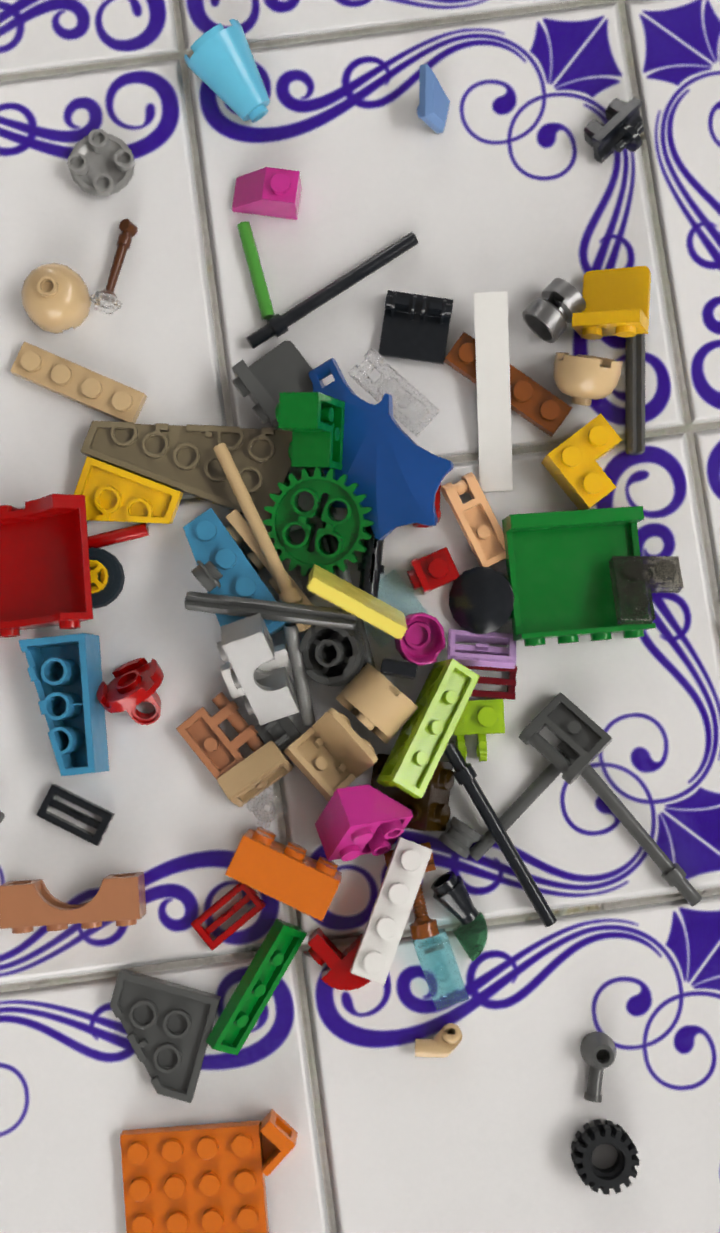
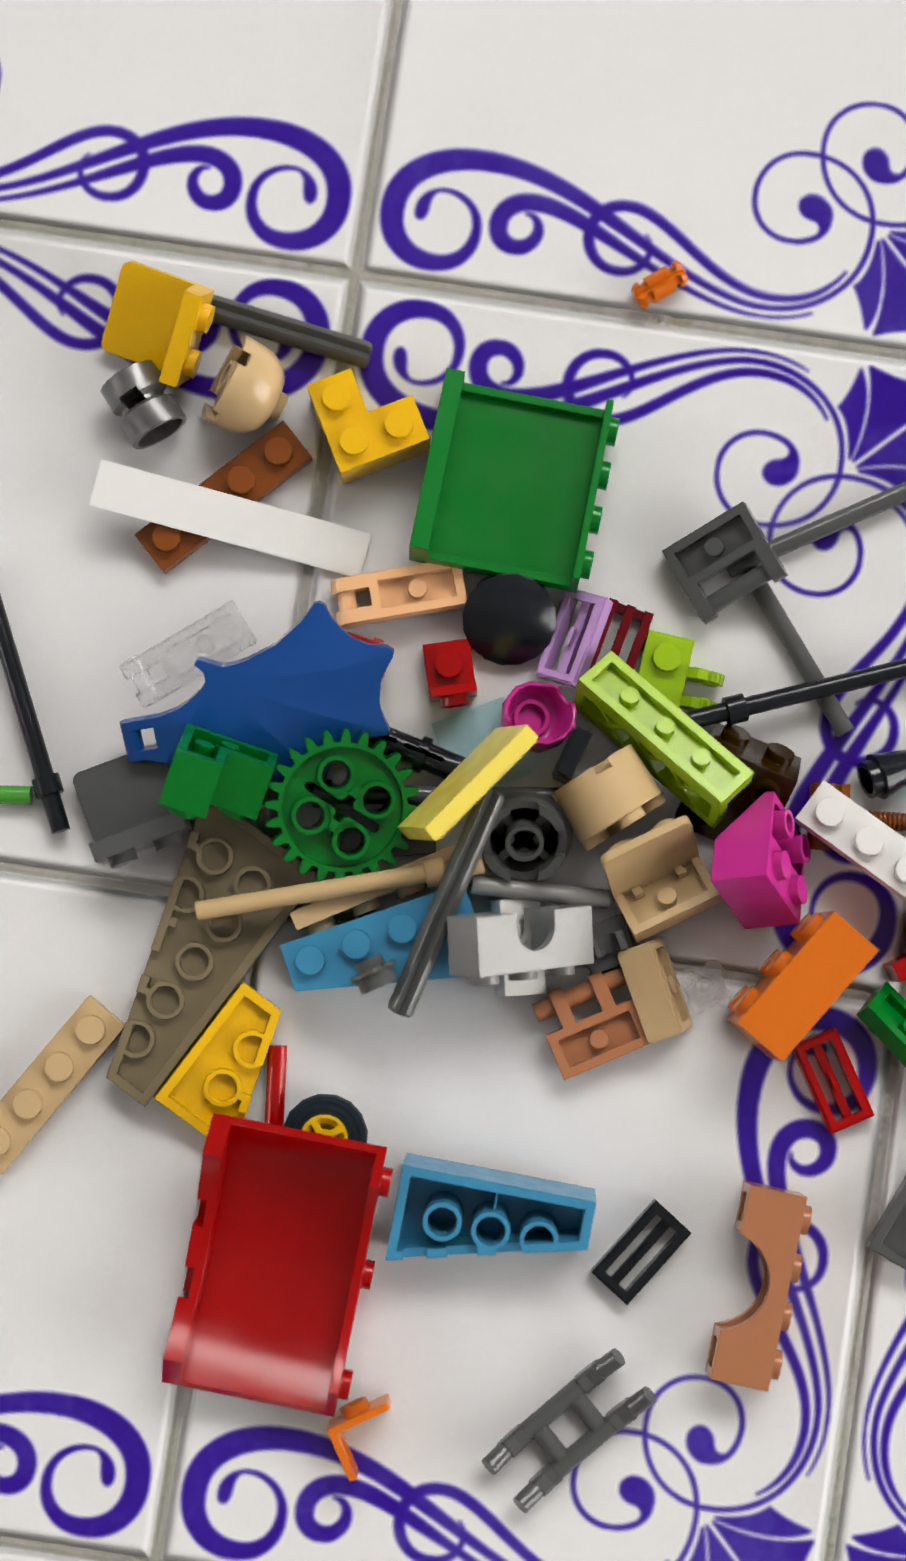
camera: 75 degrees left, 0 degrees up
red tile [96,658,164,725] -> none
black hinge [378,290,453,365] -> none
dark grey wheel [438,816,482,859] -> none
clear smoke plate [609,556,683,624] -> none

